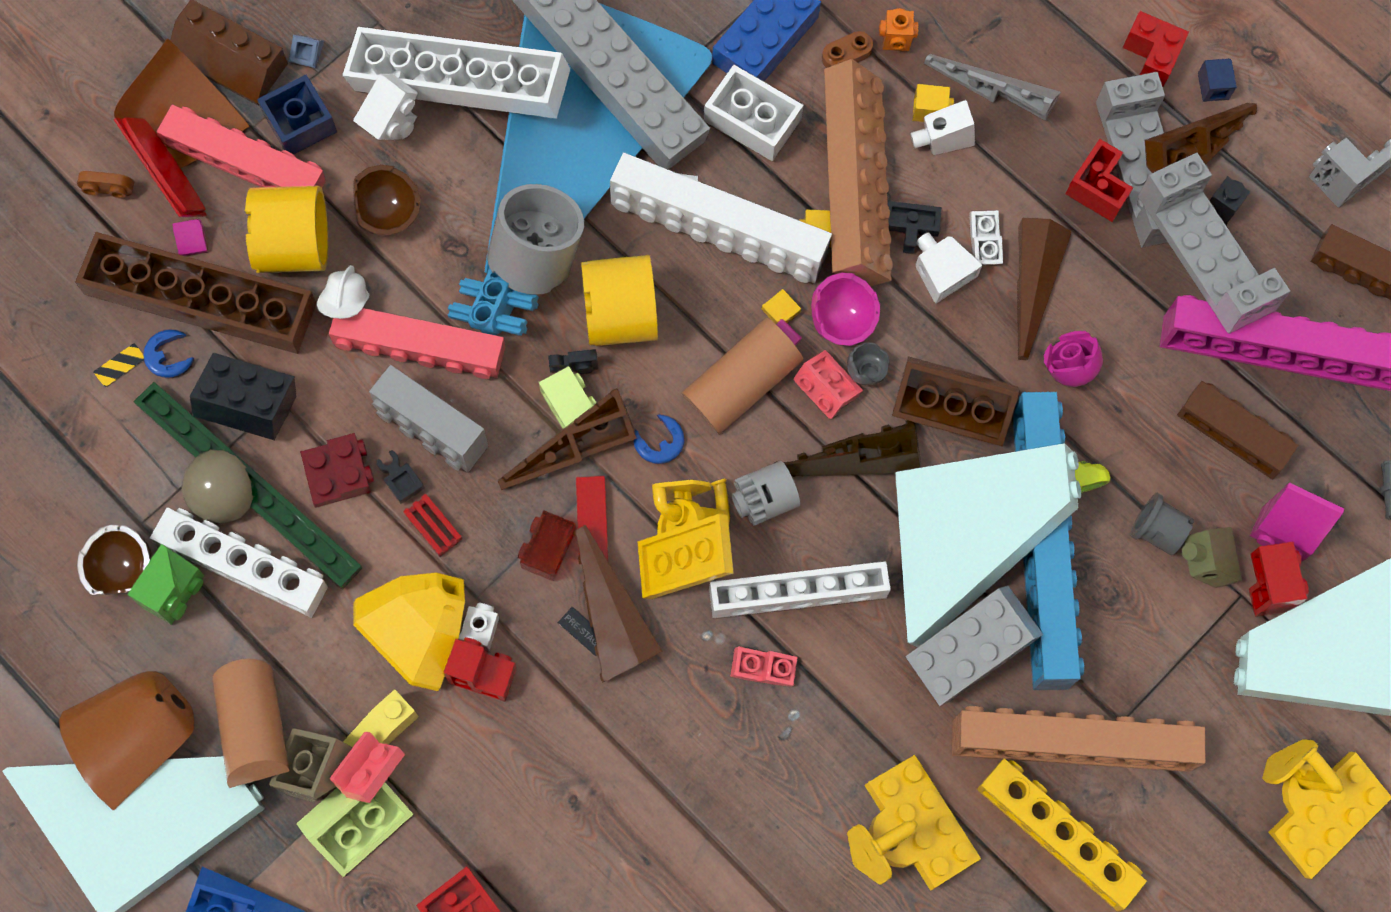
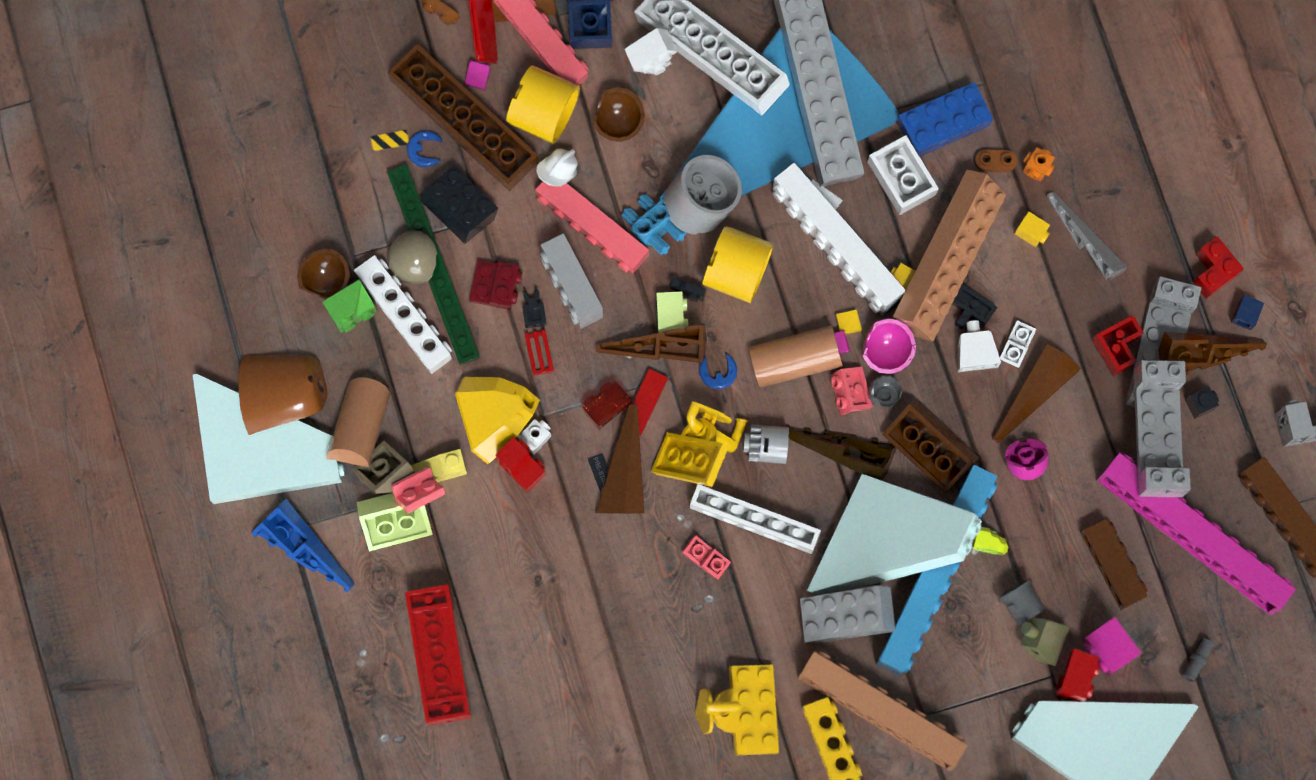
camera: 30 degrees right, 5 degrees up
white torso [910,100,975,155] -> none

